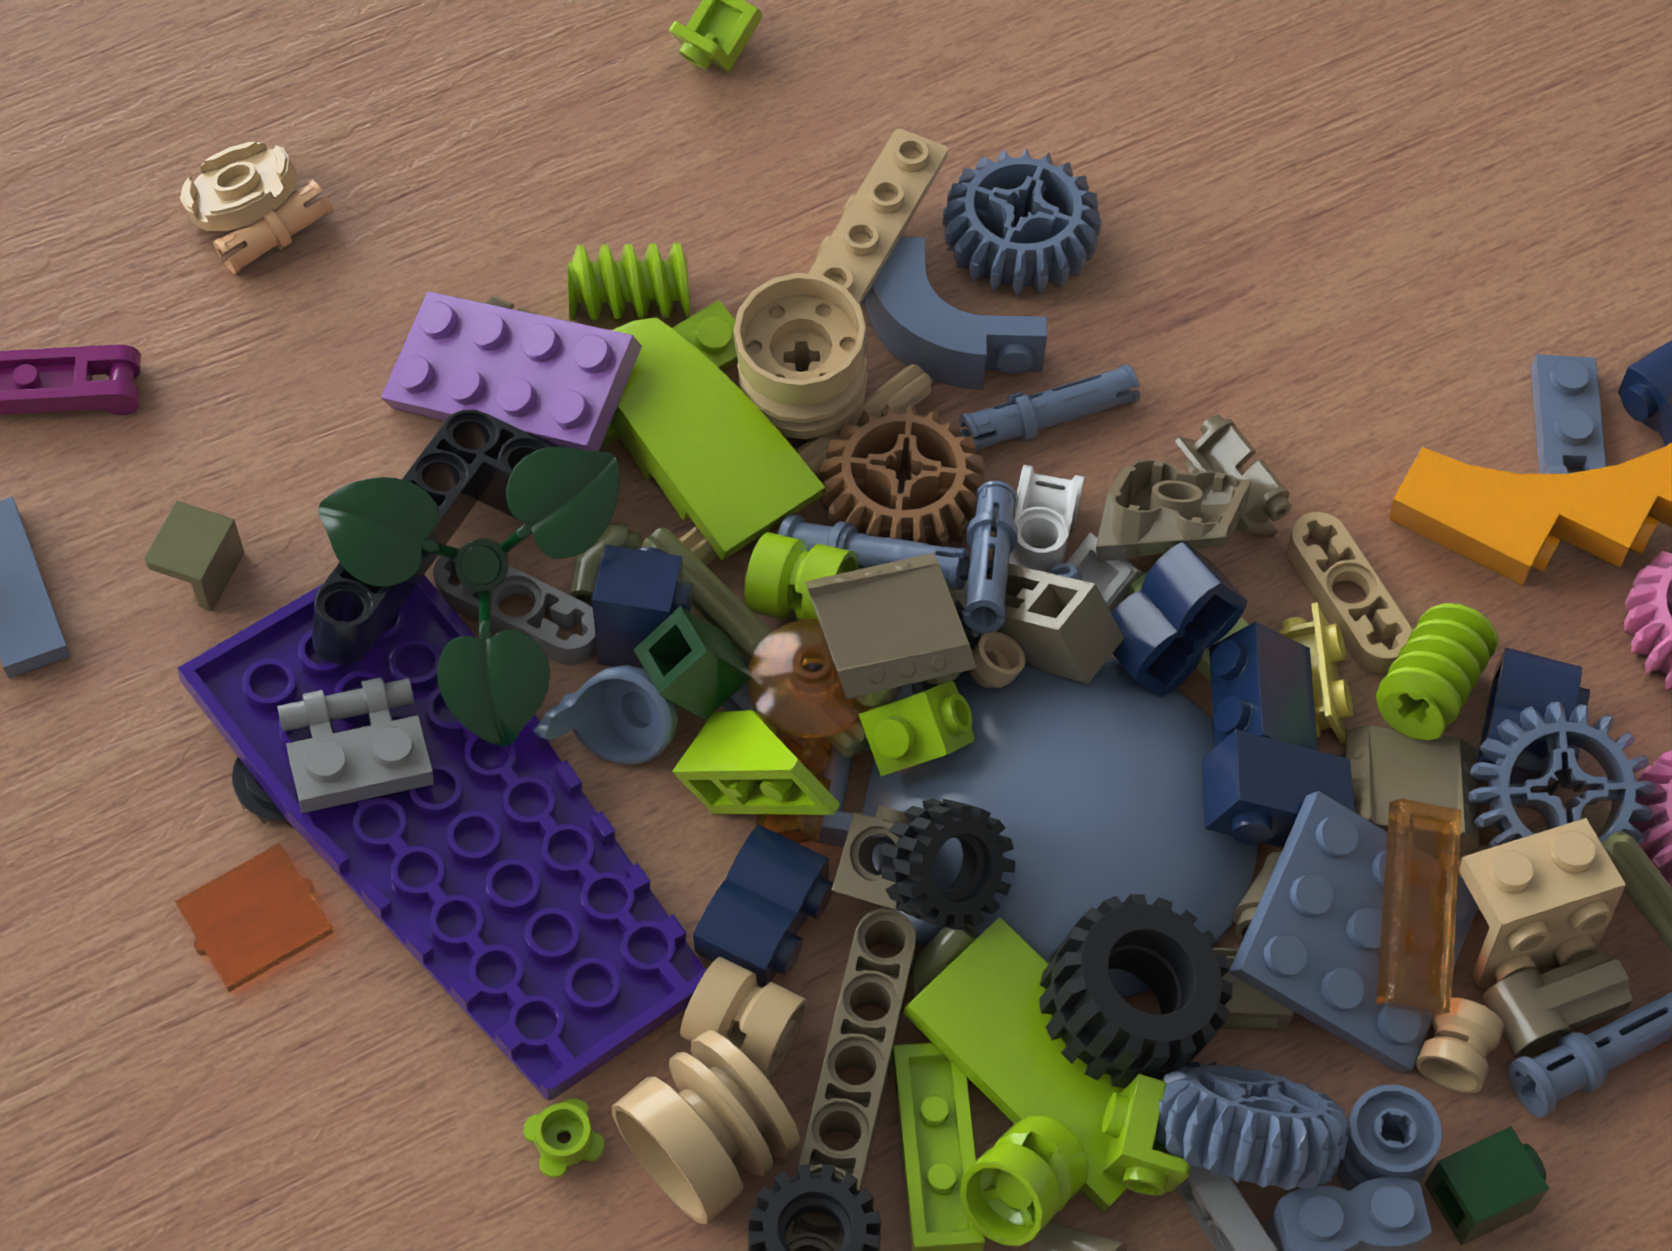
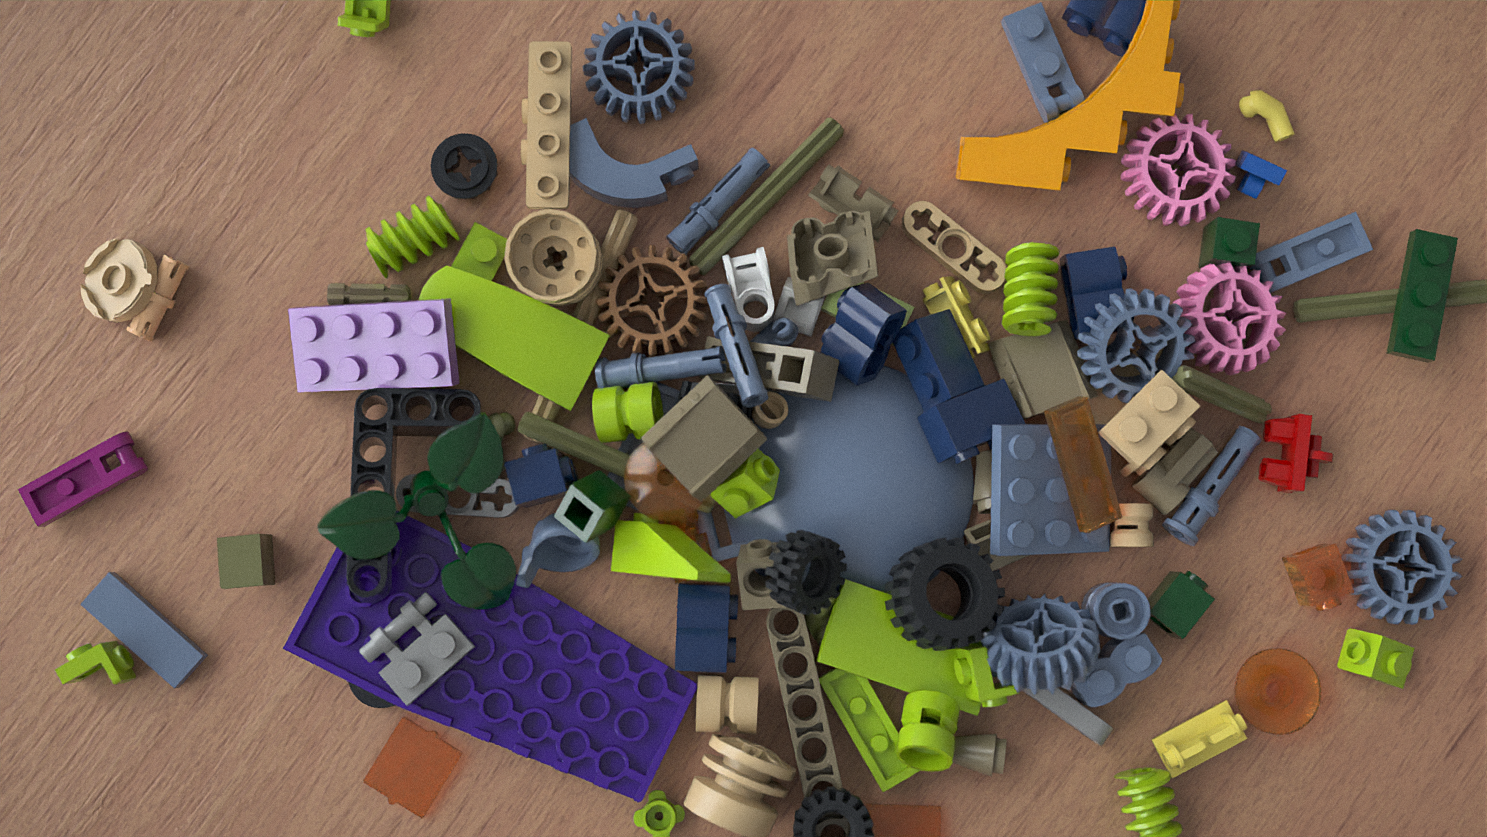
camera: 25 degrees left, 25 degrees up
none -> black gear [431,133,498,200]
none -> olive axle [689,117,844,275]

